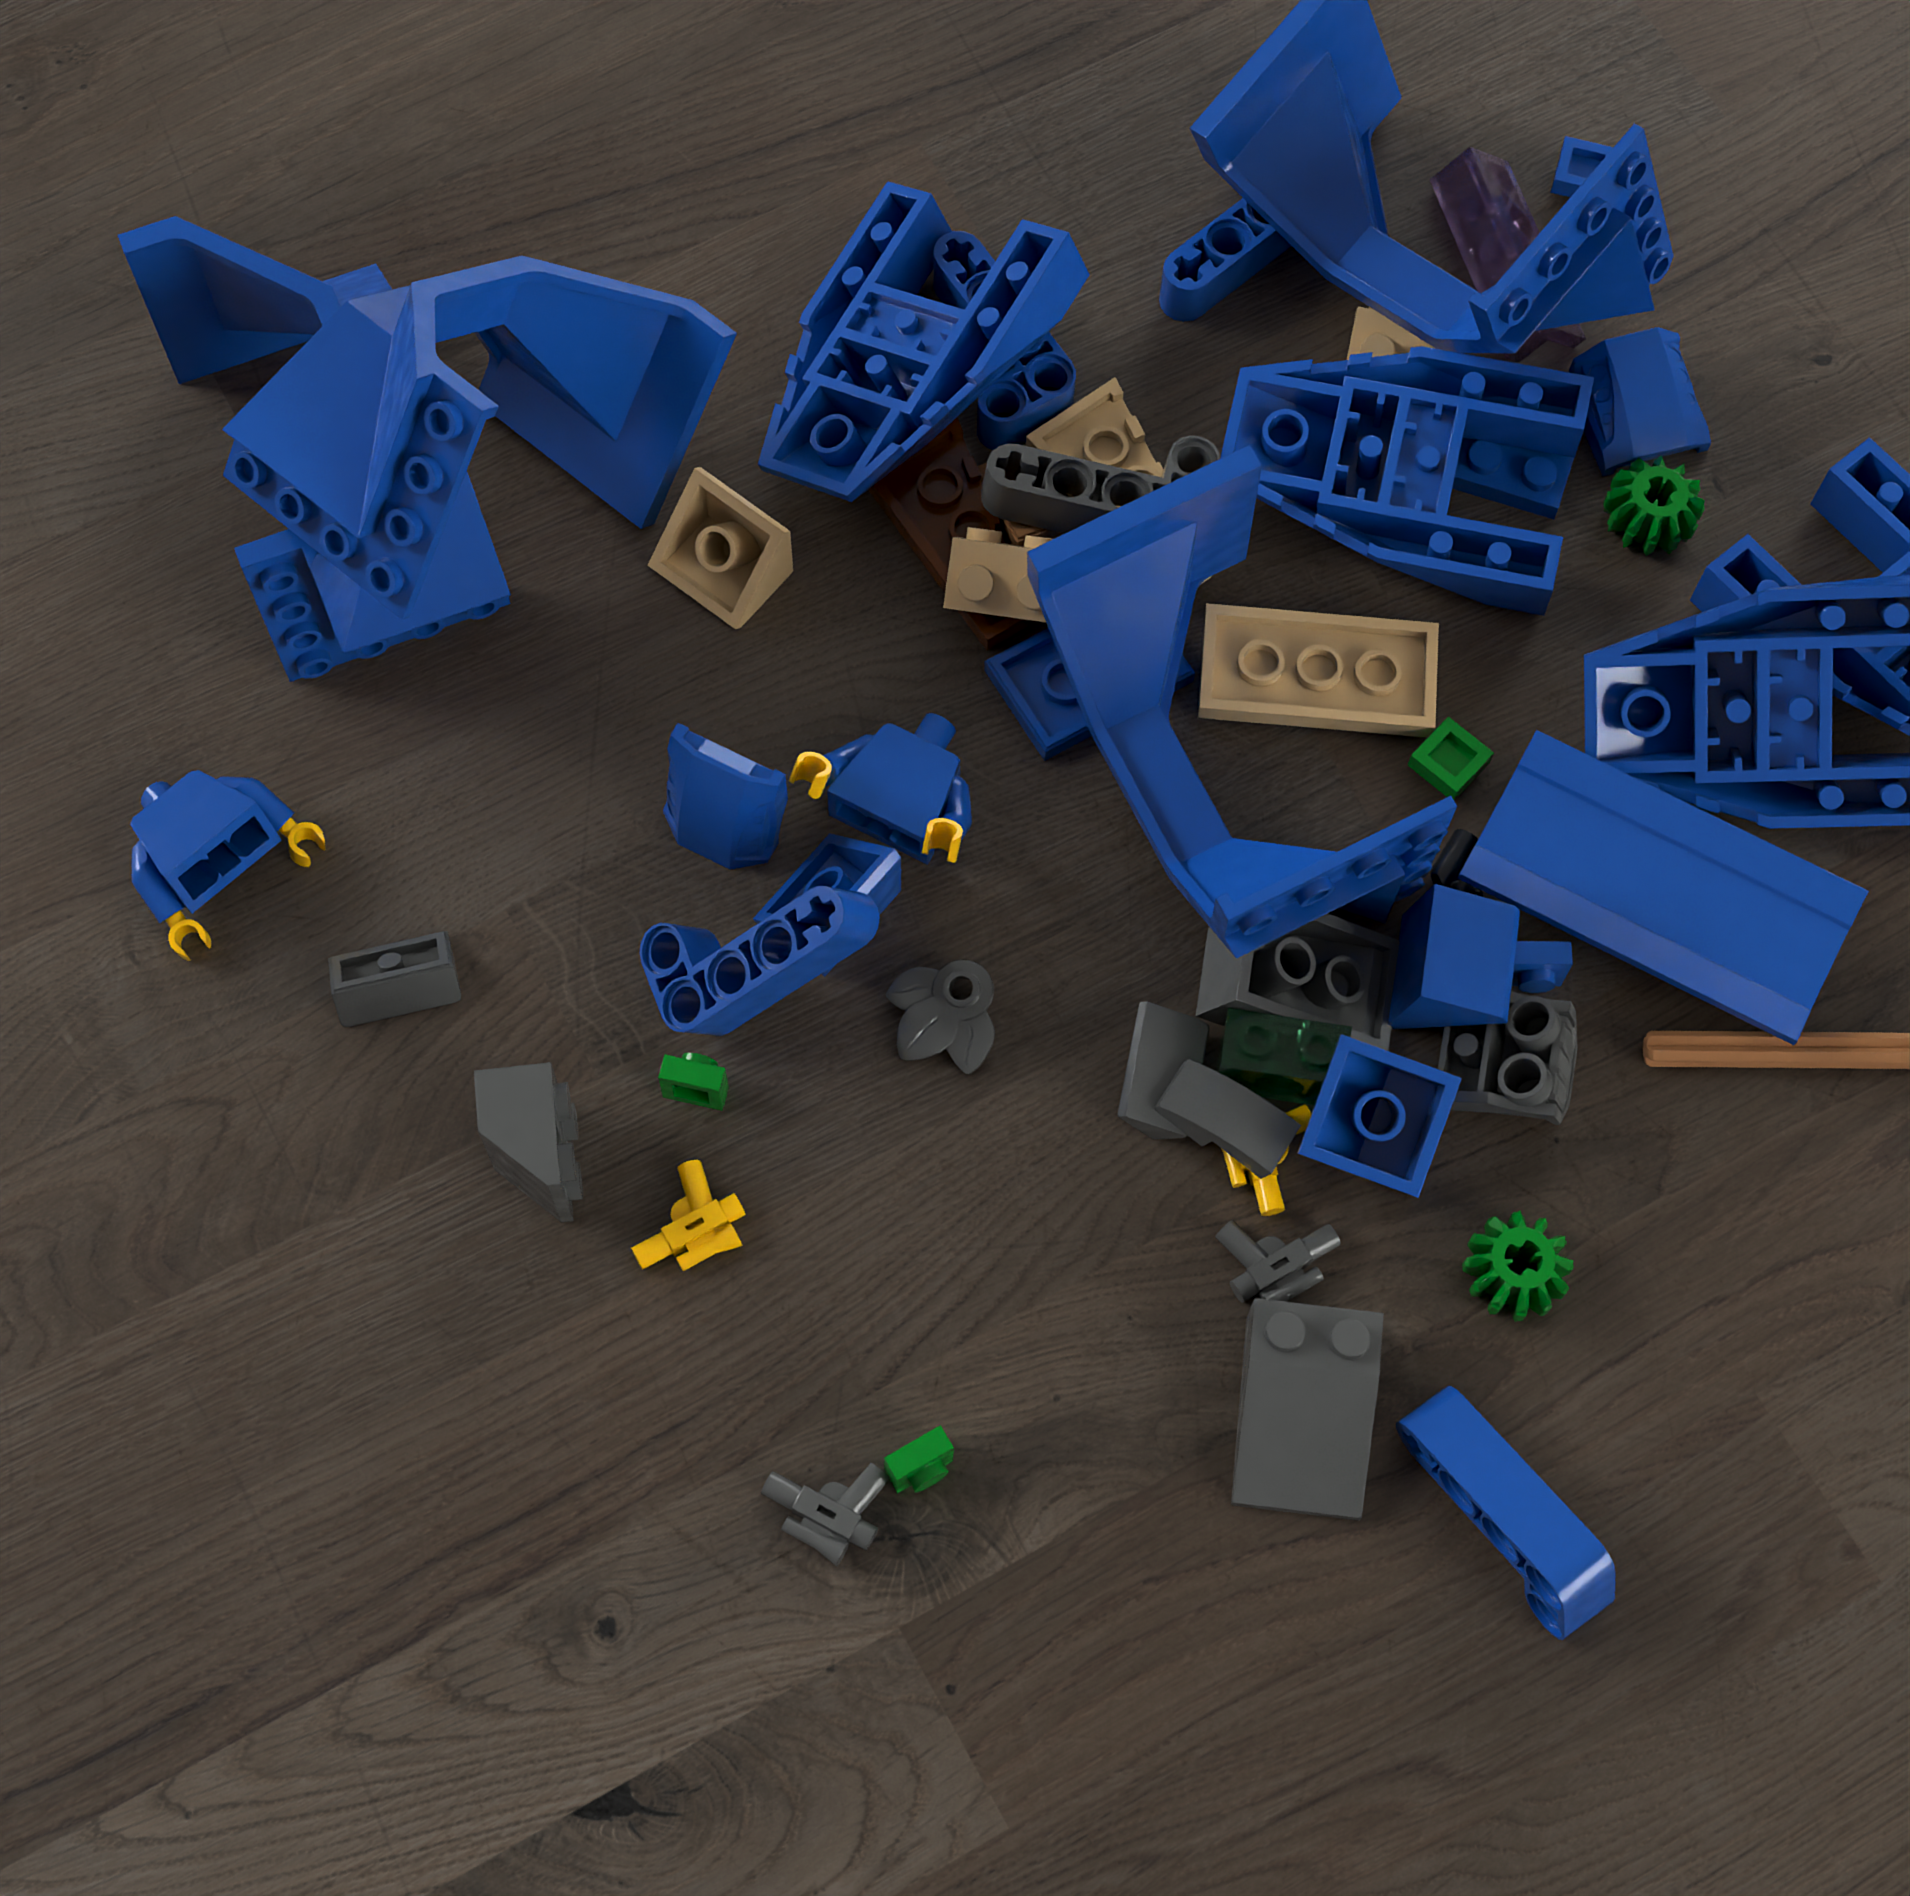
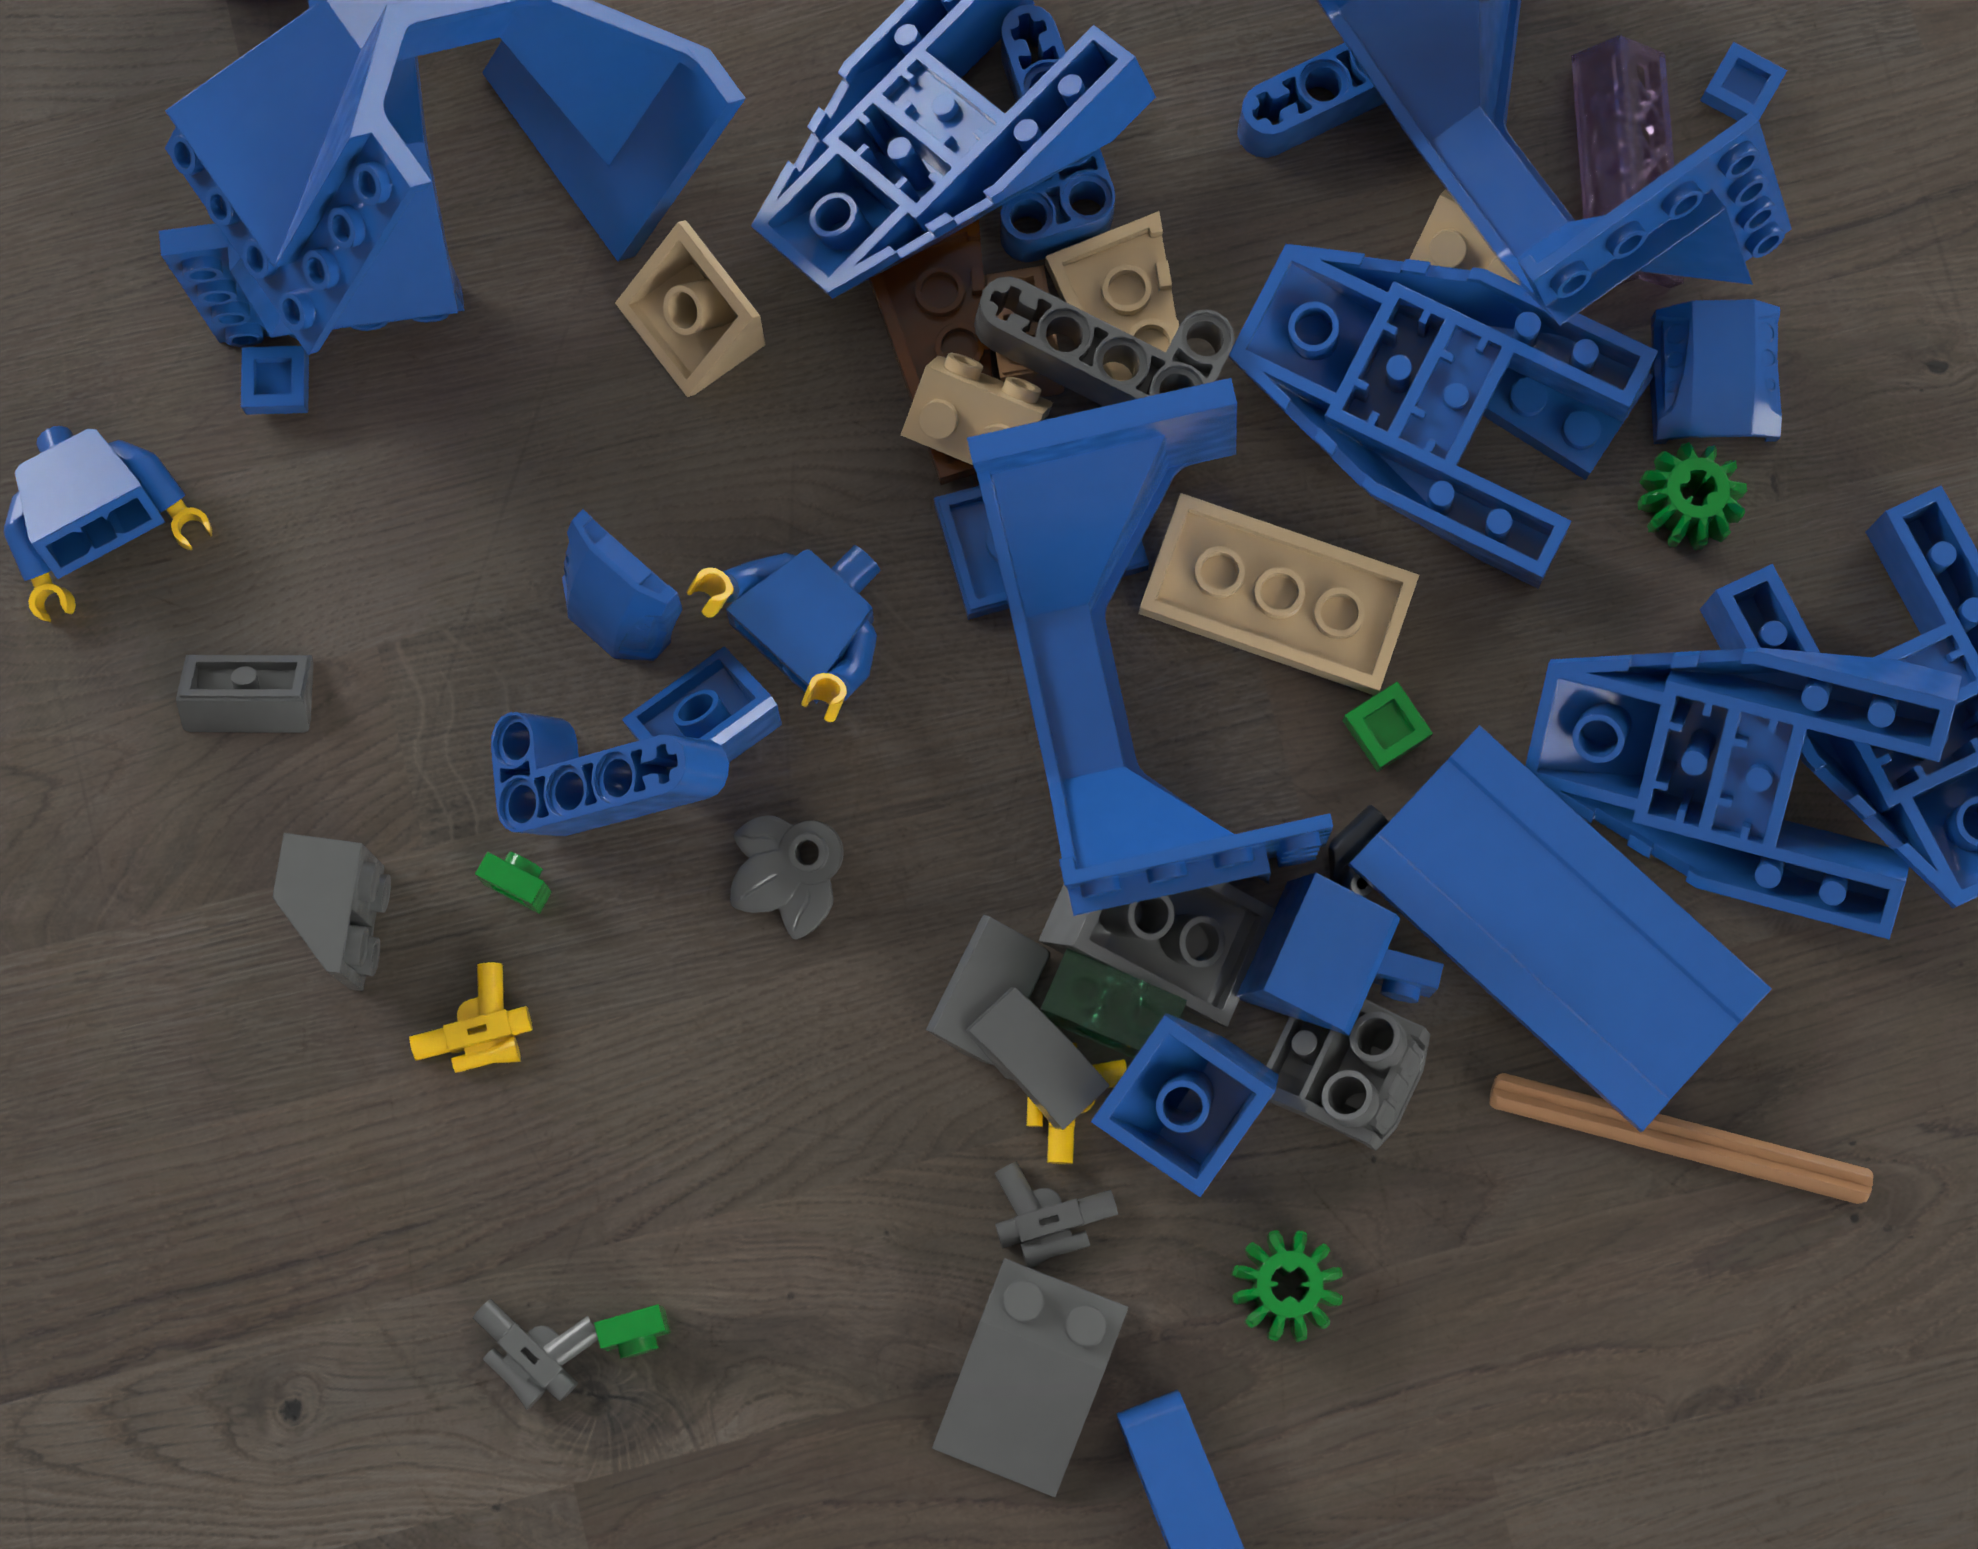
camera: 15 degrees right, 10 degrees up
none -> blue plate [241,346,309,415]

